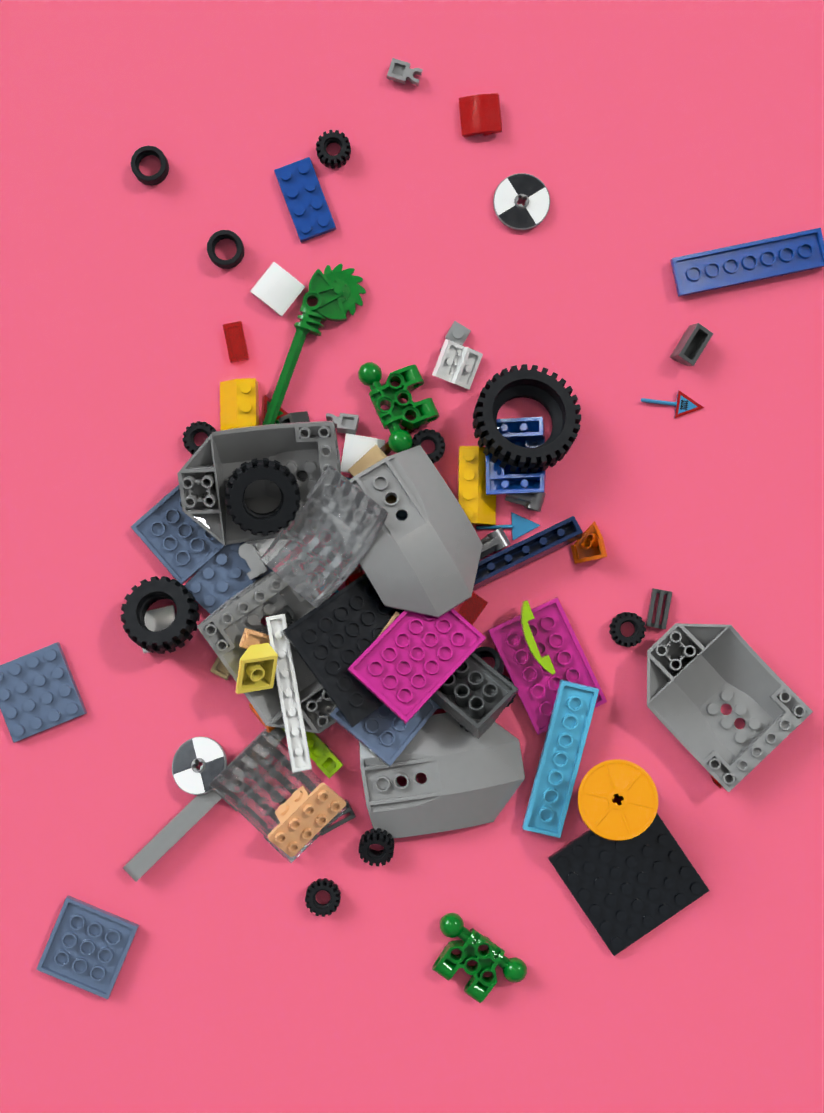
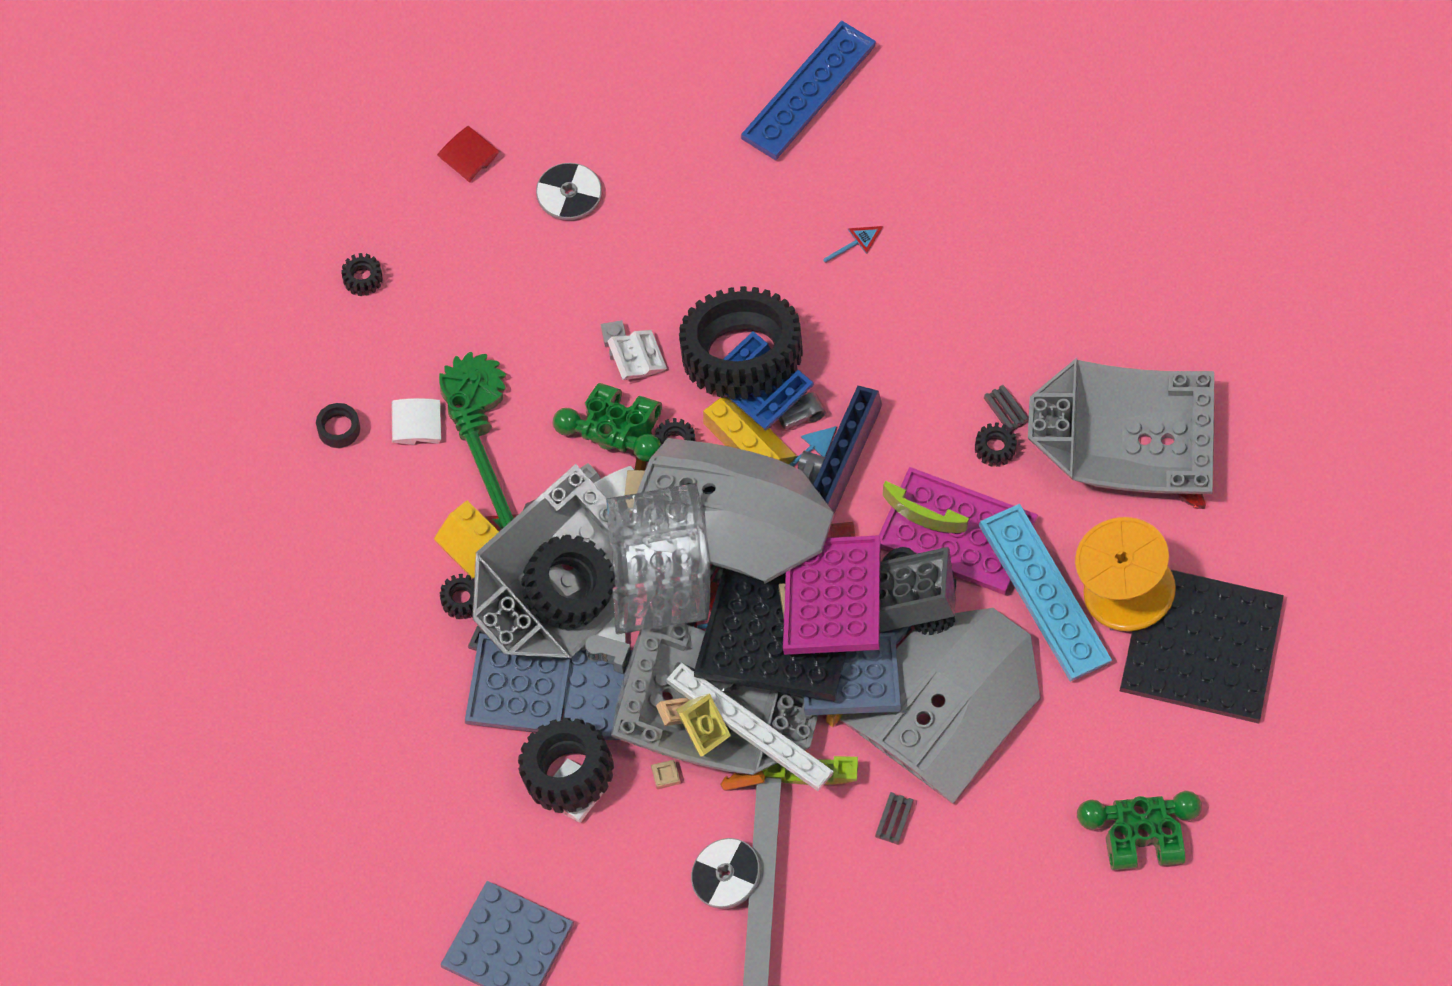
camera: 40 degrees left, 25 degrees down
black tyre [131,145,169,186] -> none
clear slope [209,730,347,863] -> none
clear red tile [223,321,249,363] -> none
light nougat bracket [268,783,346,857] -> none
blue plate [274,157,336,242] -> none
black tyre [305,878,341,917] -> none
black tyre [359,828,395,866] -> none
light grey plate [387,58,423,86] -> none
orange slope [571,521,607,564] -> none
dark grey brick [670,323,713,366] -> none

